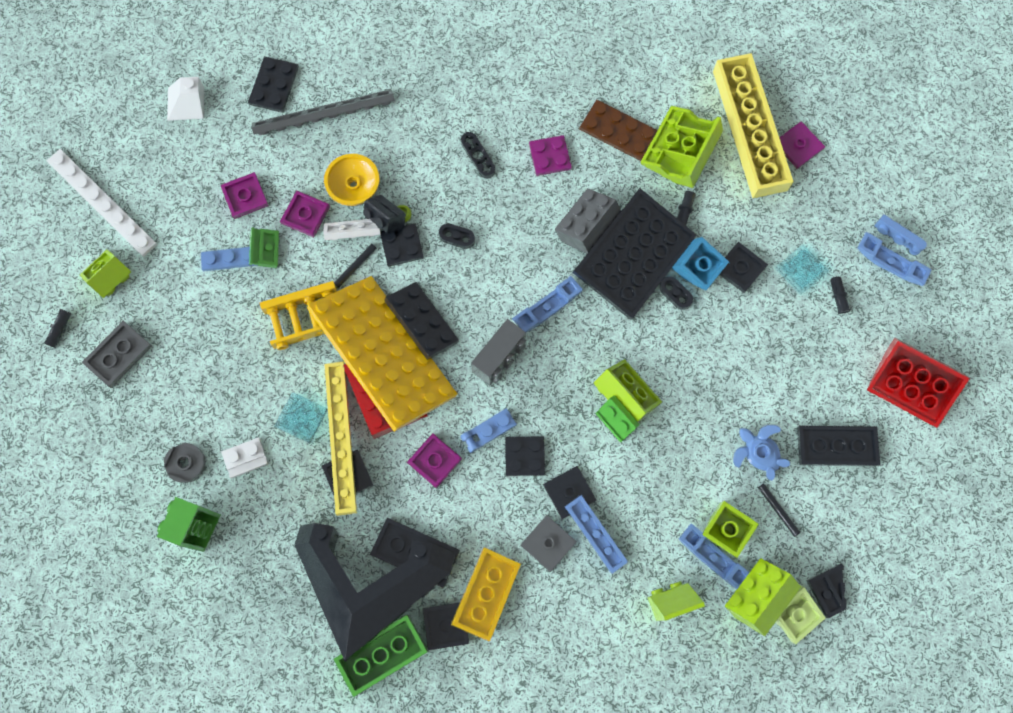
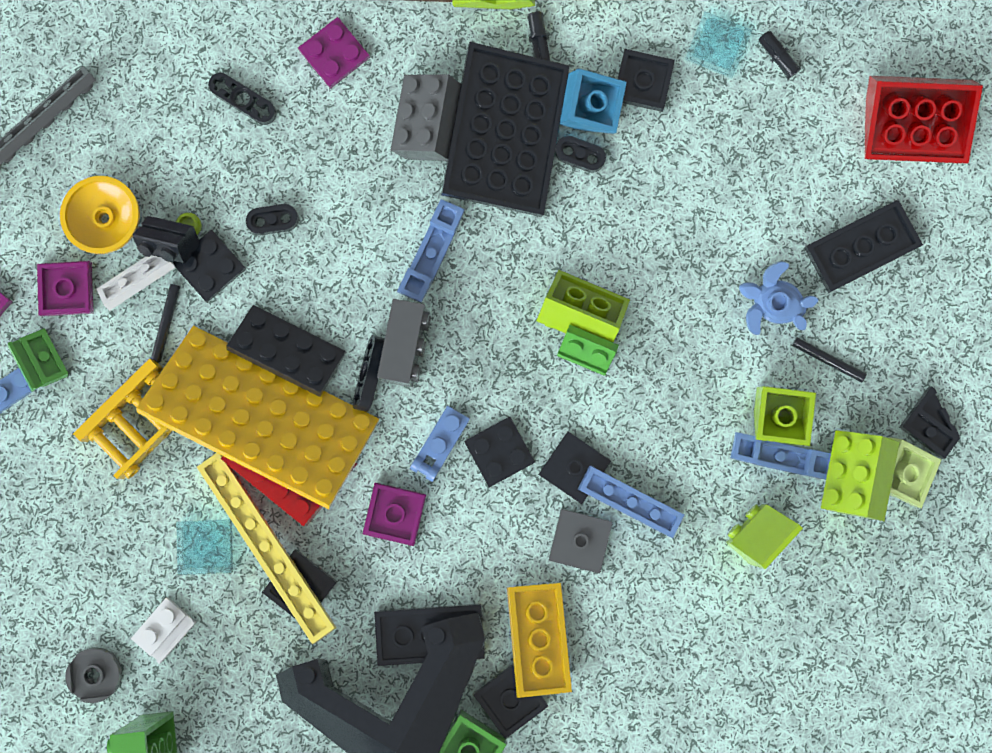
camera: 25 degrees left, 10 degrees up
none -> black beam [353,335,385,412]

